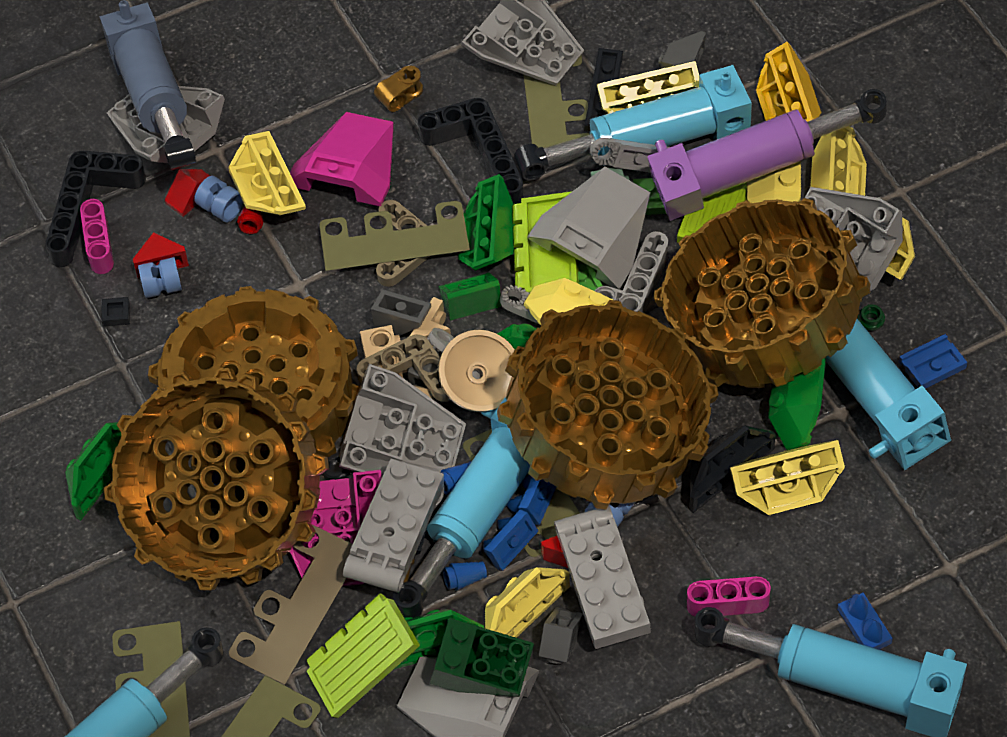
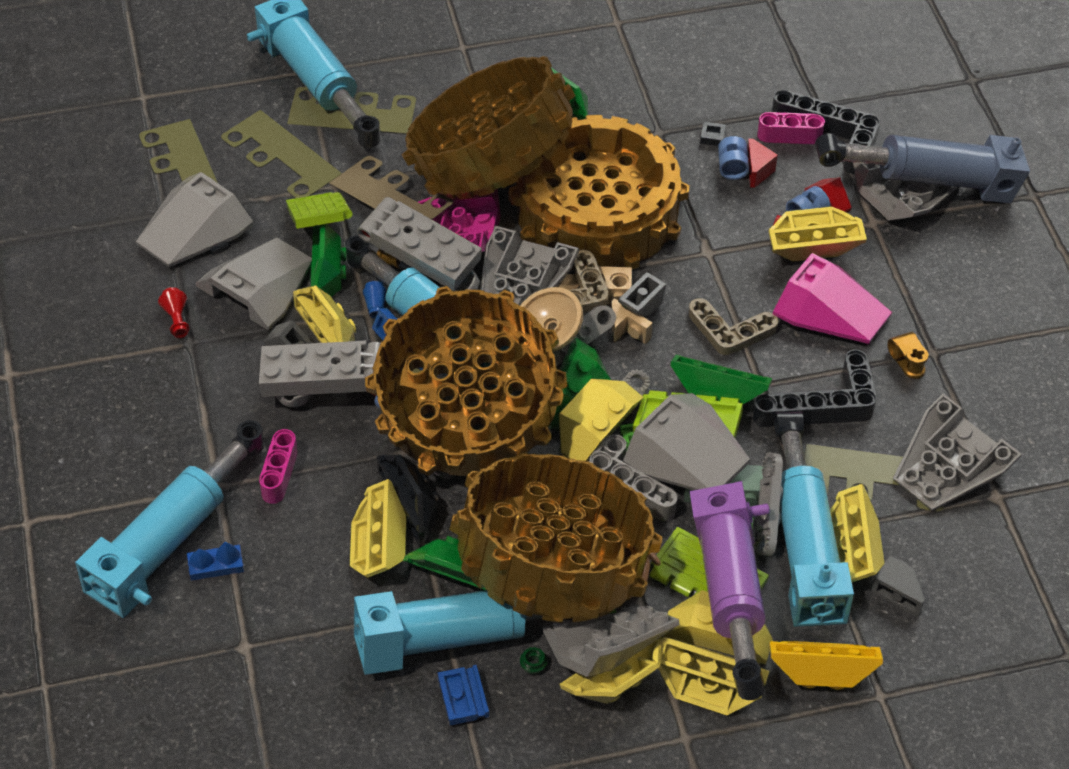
camera: 100 degrees right, 5 degrees down
olive piece [320,201,470,271] -> none
dark green slope [430,618,534,697] -> none
green slope [438,273,501,321] -> none
black tile [584,48,623,131] -> none

